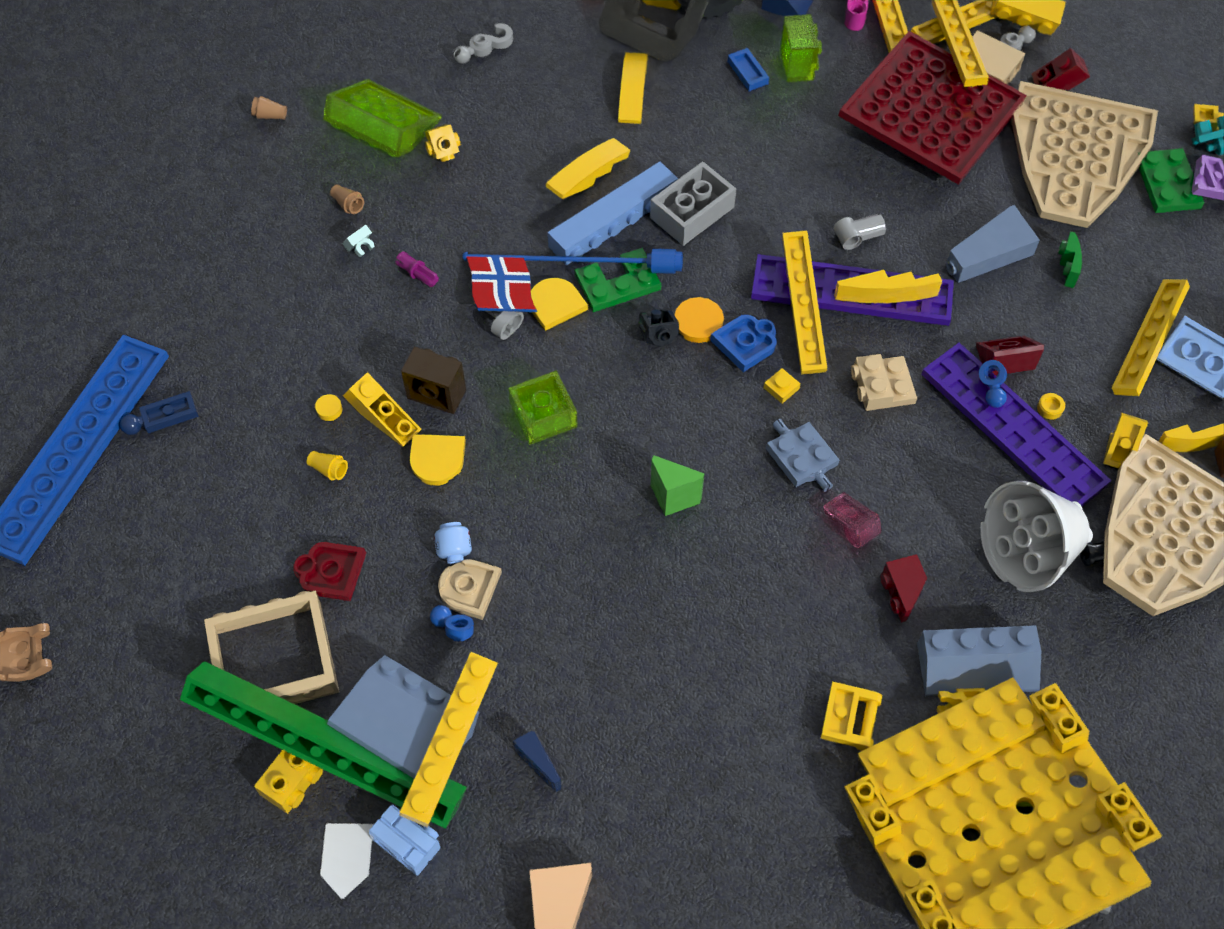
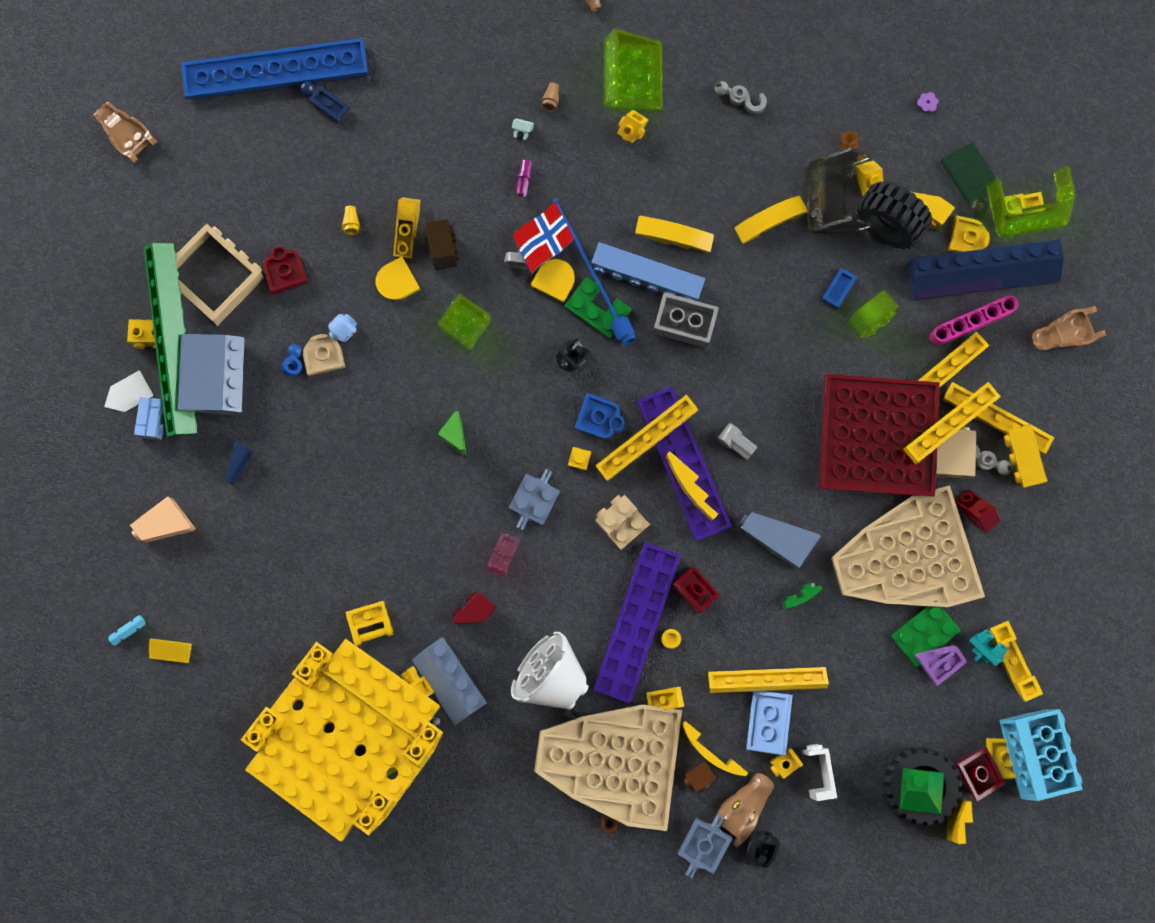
camera: 55 degrees right, 20 degrees up
yellow tile [315,394,342,421] -> none
yellow plate [399,652,498,827] -> none
light orange tile [675,297,724,343] -> none
blue plate [979,360,1007,408] -> none

